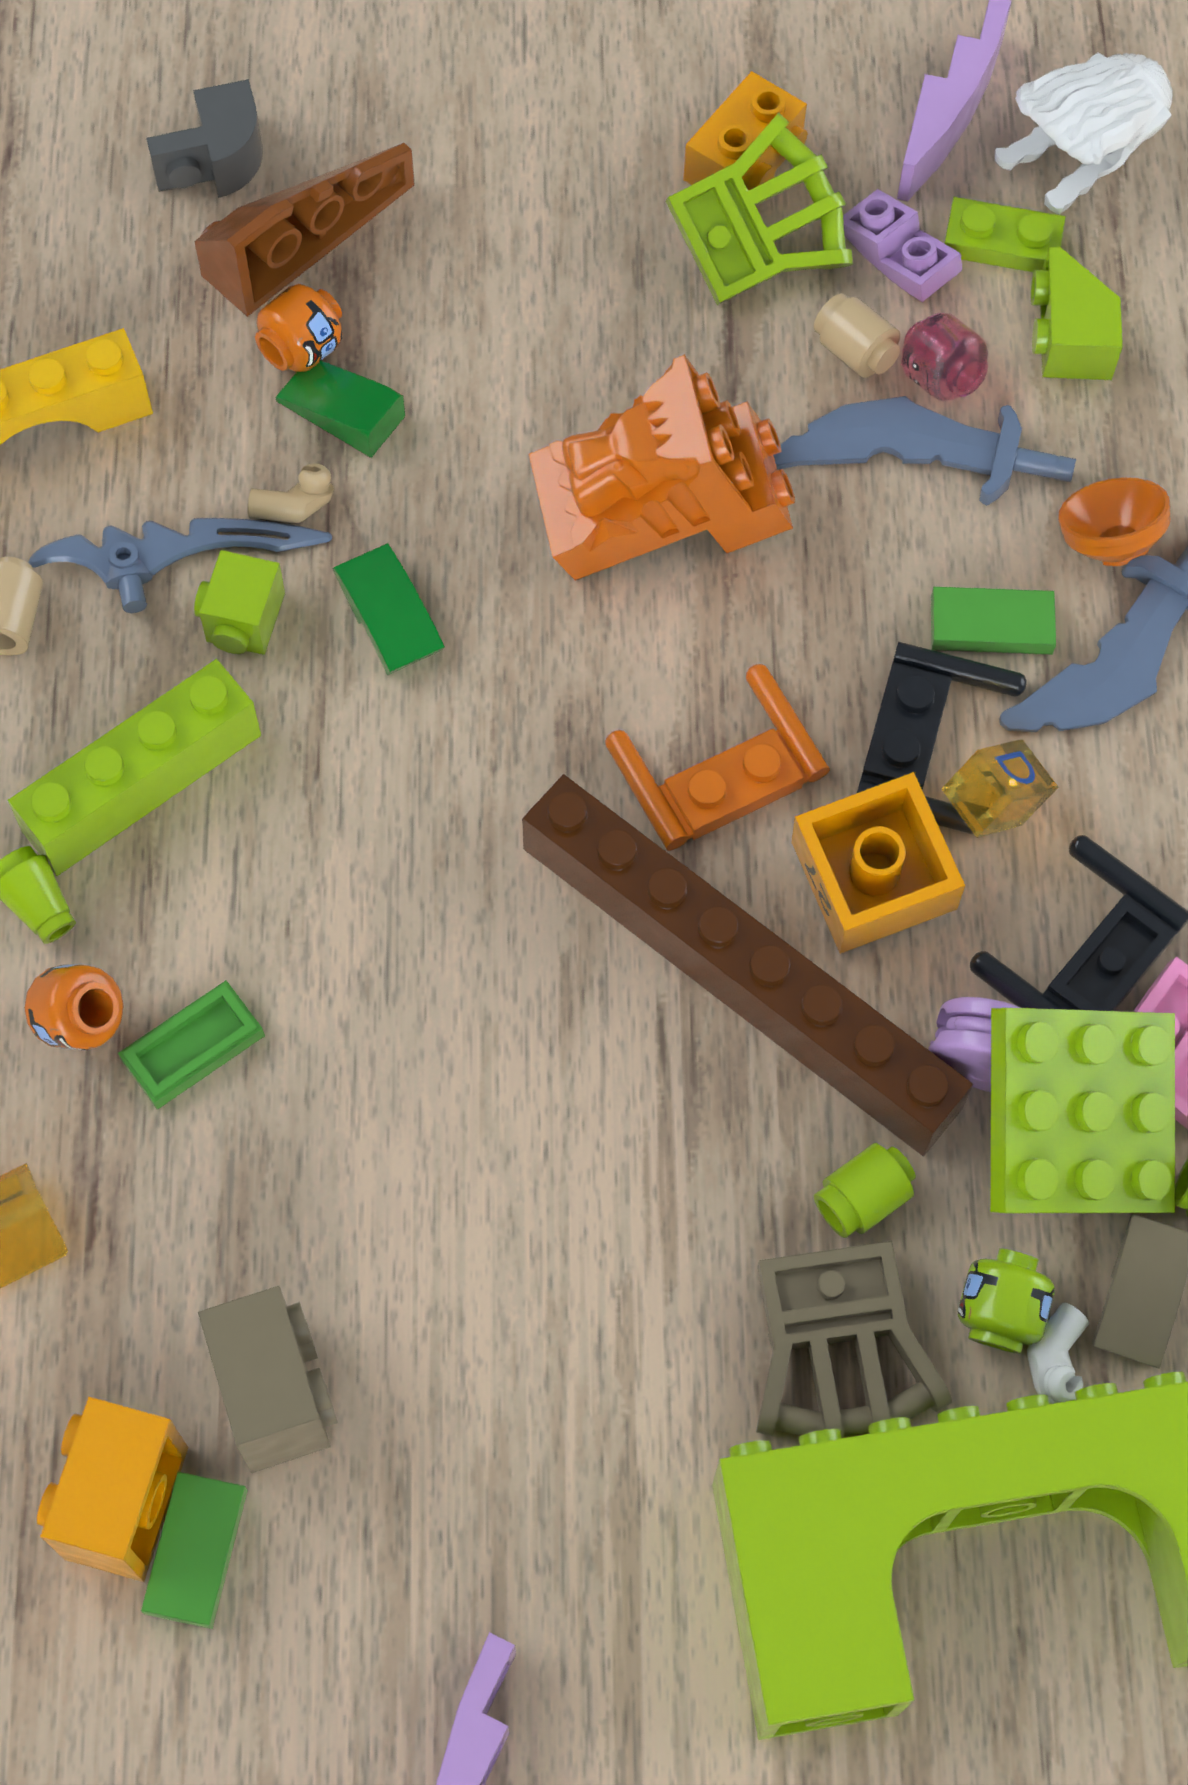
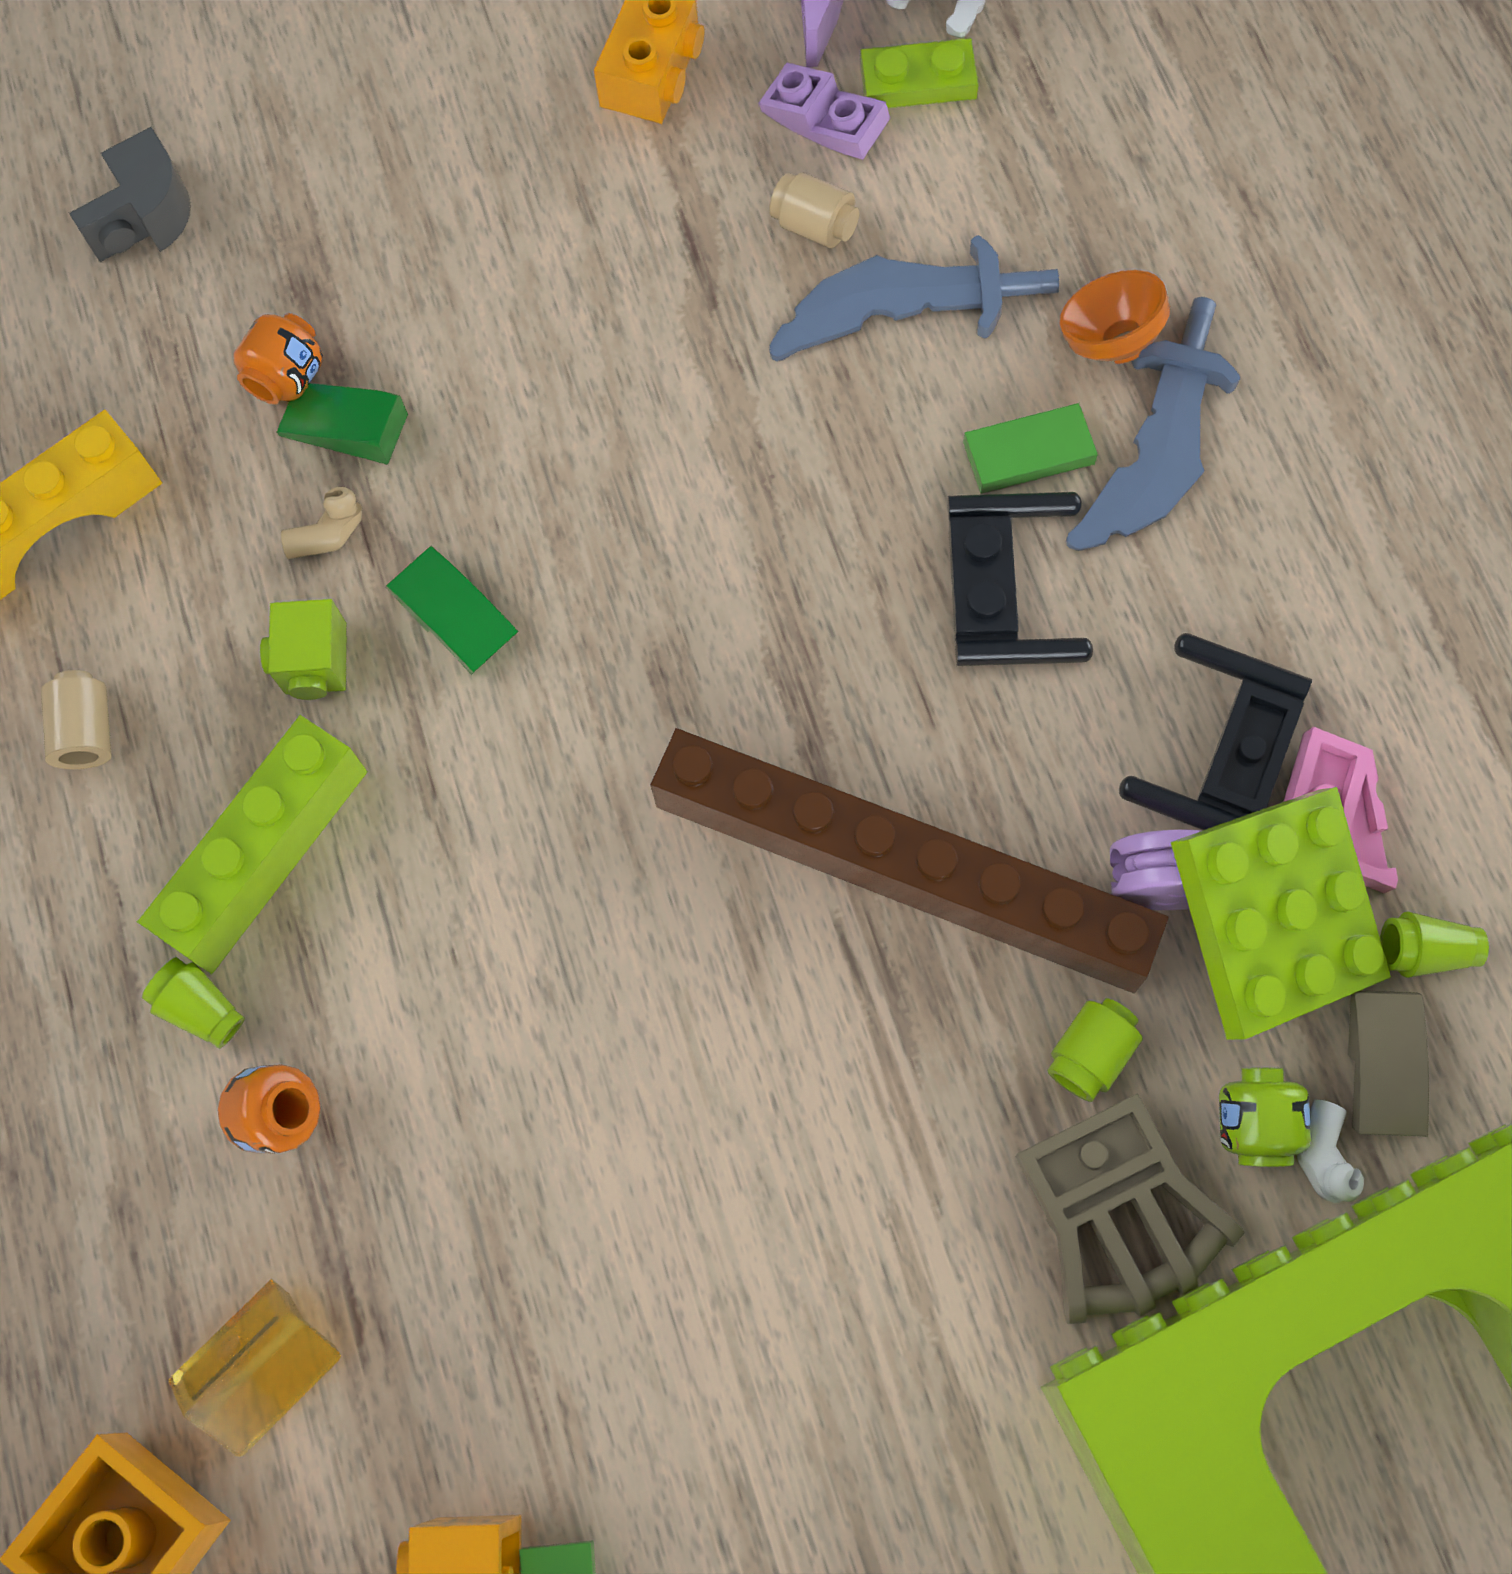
camera: 10 degrees left, 5 degrees up
sand blue piece [28,518,332,613] -> none
bright green tile [118,980,265,1110] -> none
dark orange wedge [194,143,415,317] -> none
dark tan brick [198,1286,338,1473] -> none
orange brick [529,354,795,580] -> none
orange plate [605,664,830,851] -> none
lime plate [665,113,853,305] -> none
light orange brick [791,772,965,954] -> none
clear pink head [901,313,988,401] -> none
clear yellow brick [941,739,1059,838] -> none
lime slope [1031,247,1123,380] -> none

